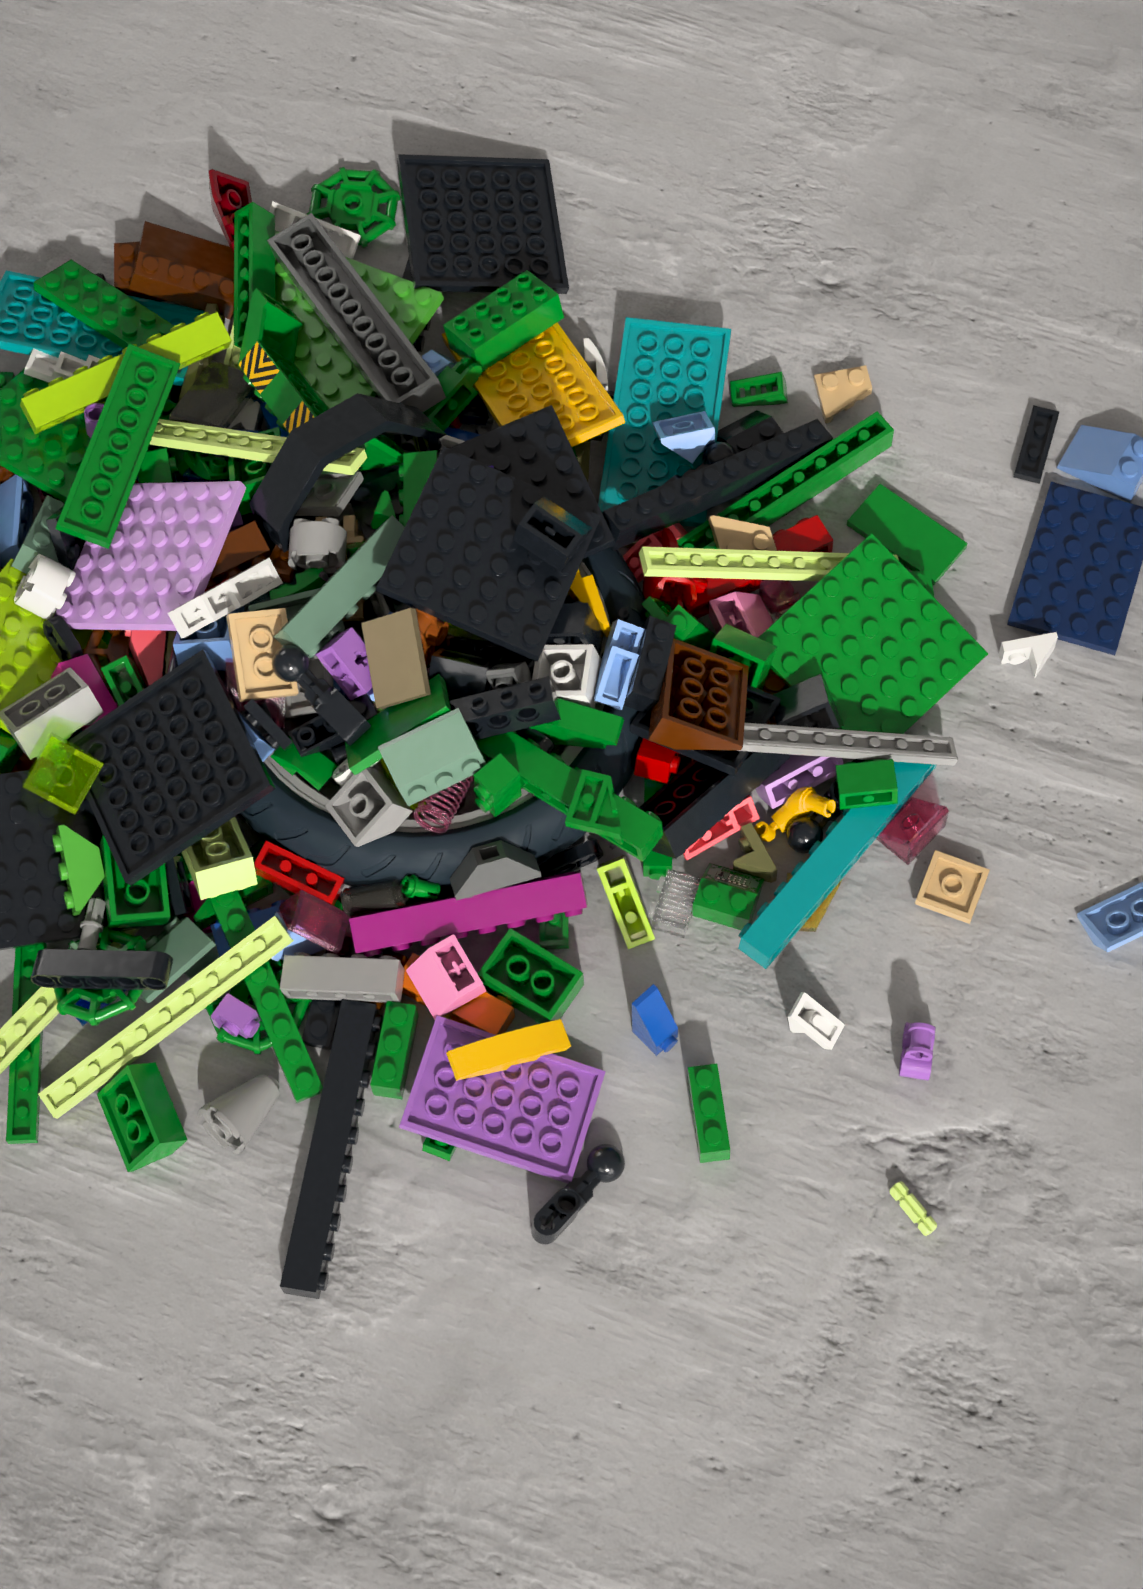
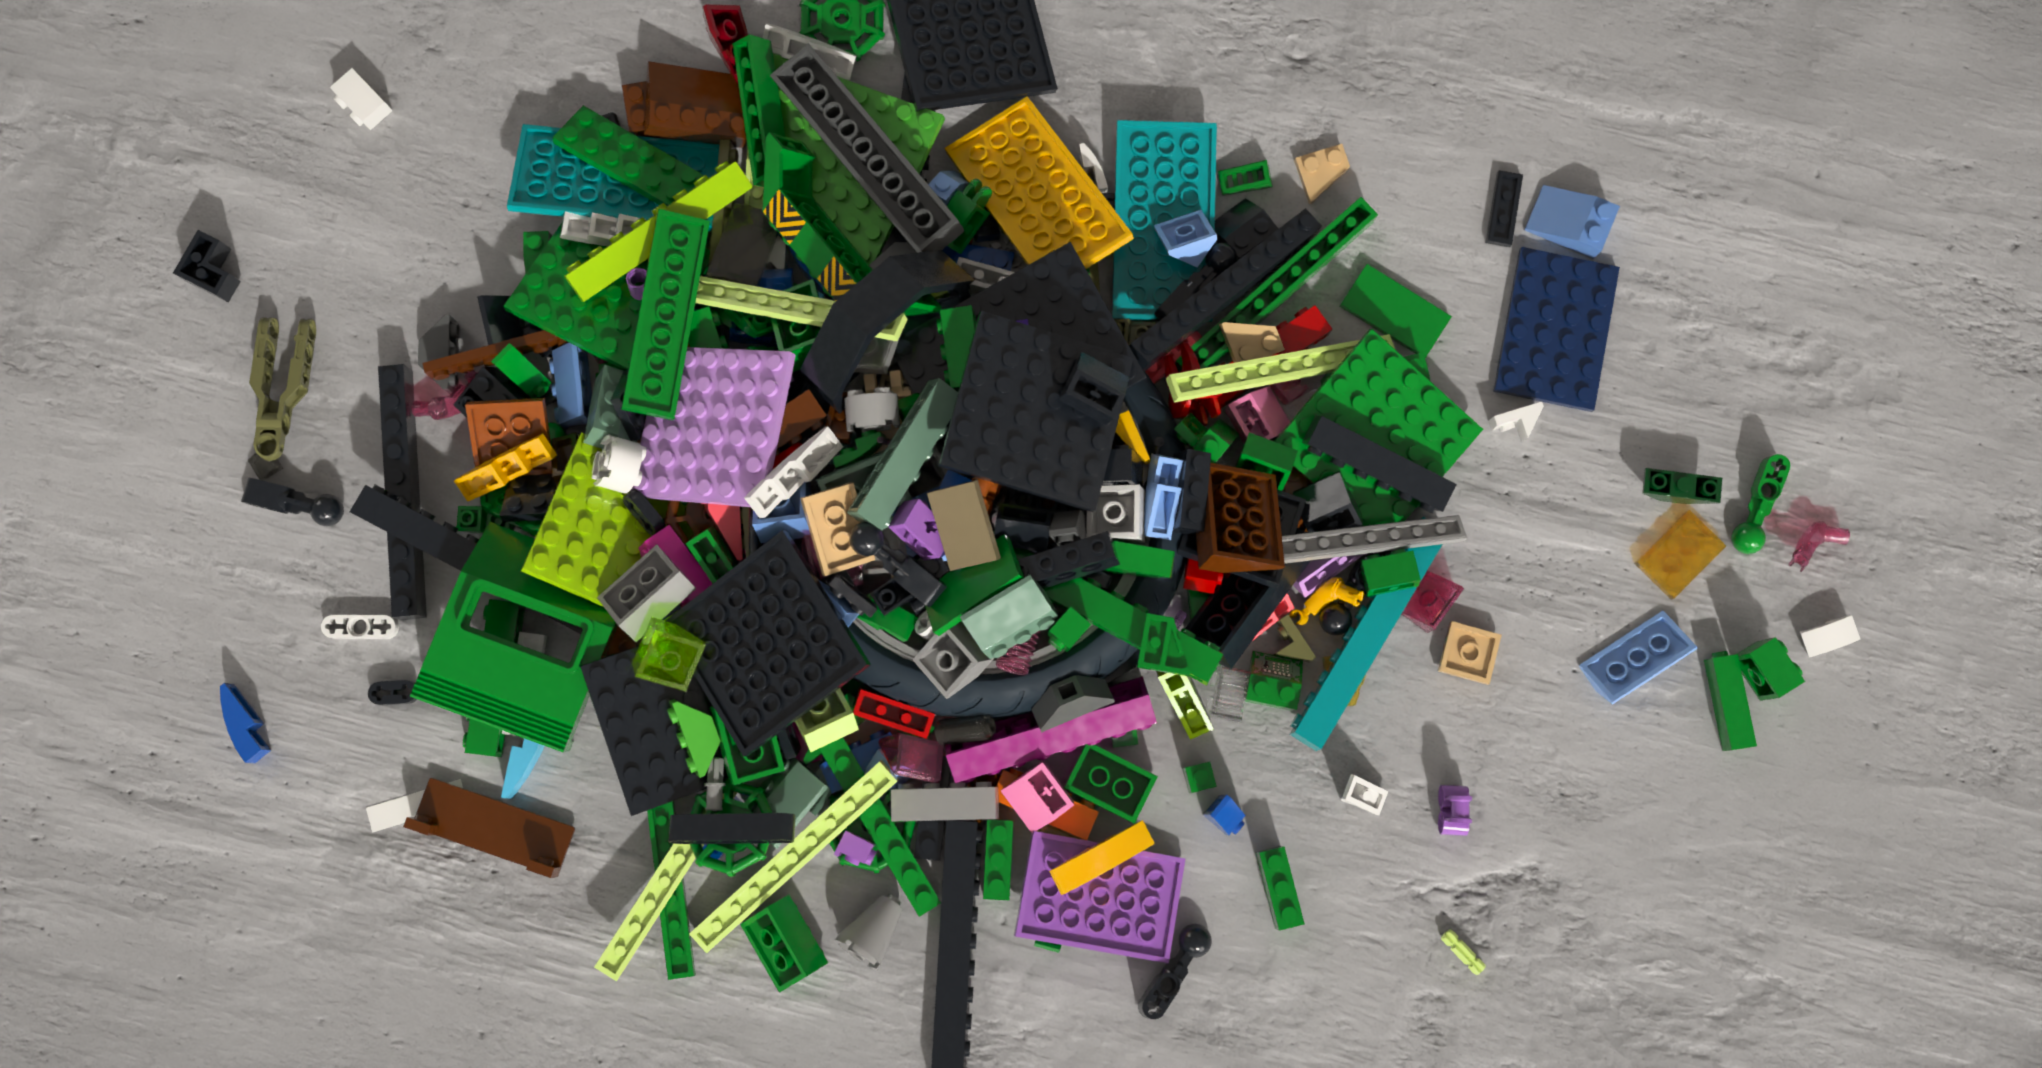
camera: 10 degrees left, 15 degrees up
green slope [371,490,396,529] -> none
green pin [401,874,440,901] -> none
green brick [443,270,564,371] -> none
none -> green brick [1182,761,1217,794]
none -> black brick [1302,415,1457,513]

